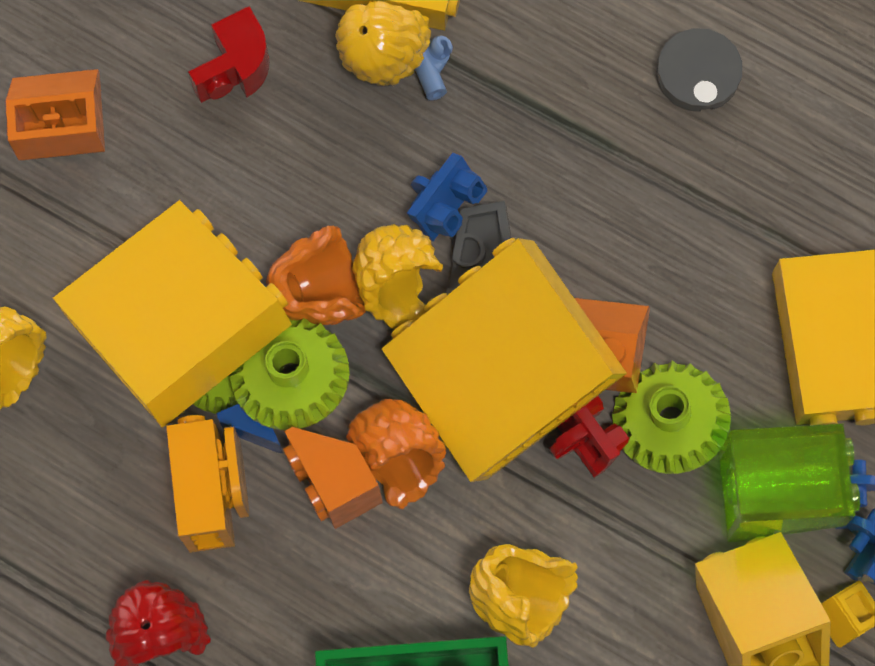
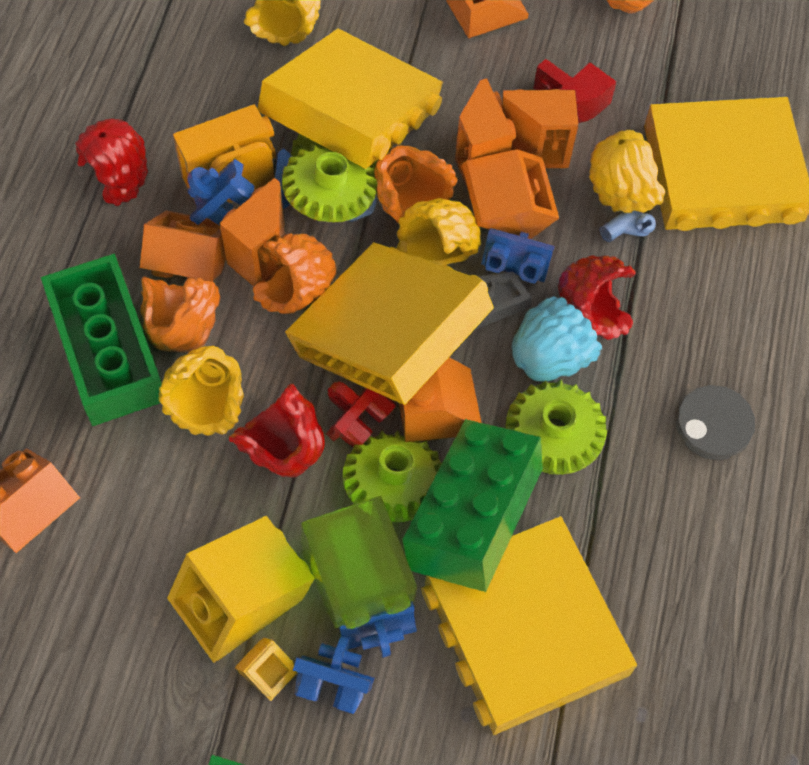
camera: 70 degrees right, 10 degrees down
none -> orange slope [140,210,226,281]
none -> orange hair [140,277,220,353]
none -> blue hips [187,159,255,226]
none -> red hair [229,384,325,478]
none -> green brick [402,419,543,592]
none -> orange slope [455,78,516,184]
none -> orange slope [462,149,559,239]
none -> orange slope [502,89,578,168]
none -> lime gear [506,380,608,475]
none -> medium azure hair [511,296,602,382]
none -> red hair [558,255,636,340]

